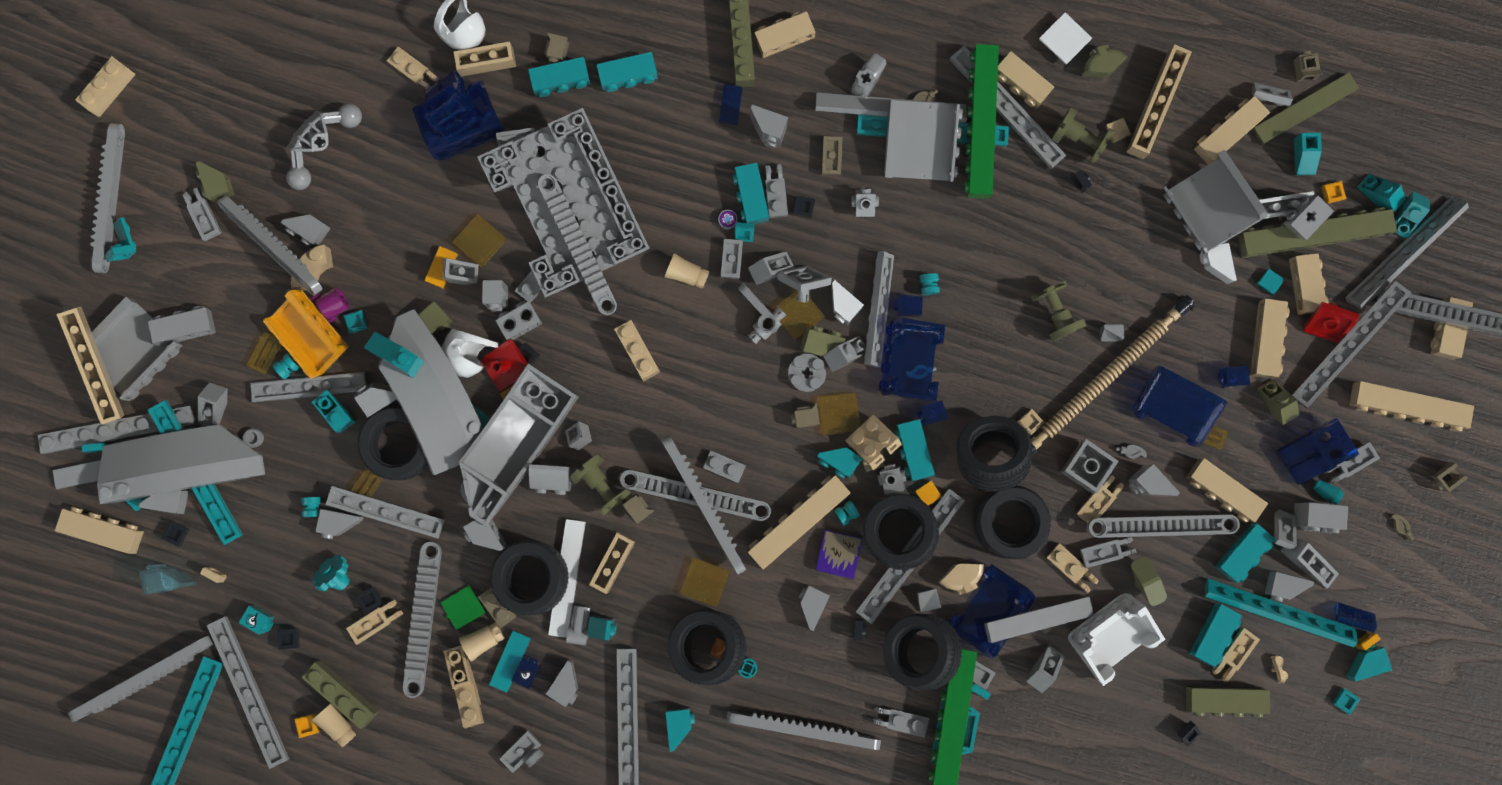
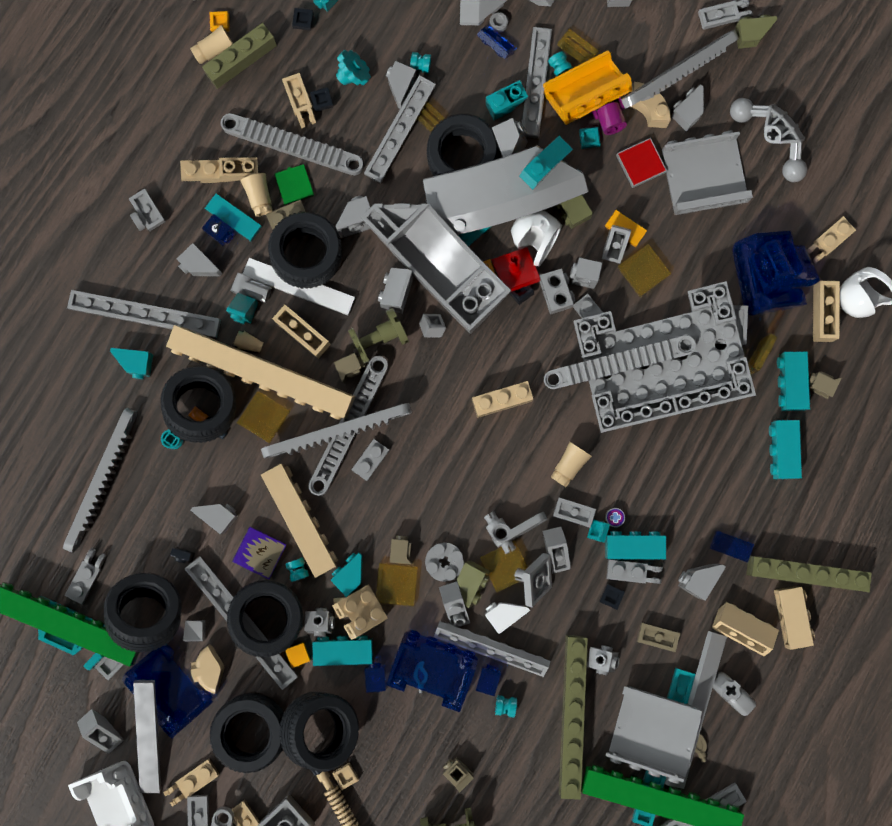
camera: 110 degrees right, 0 degrees up
none -> tan brick [166,325,355,420]
none -> tan cone [234,331,264,353]
none -> dark tan window [443,757,474,793]
none -> clear blue plate [477,25,517,59]
none -> olive brick [559,635,588,800]
none -> red tile [616,138,667,188]
none -> light grey panel [662,131,753,215]
none -> tan brick [712,602,779,656]
none -> clear yellow tile [748,334,777,375]

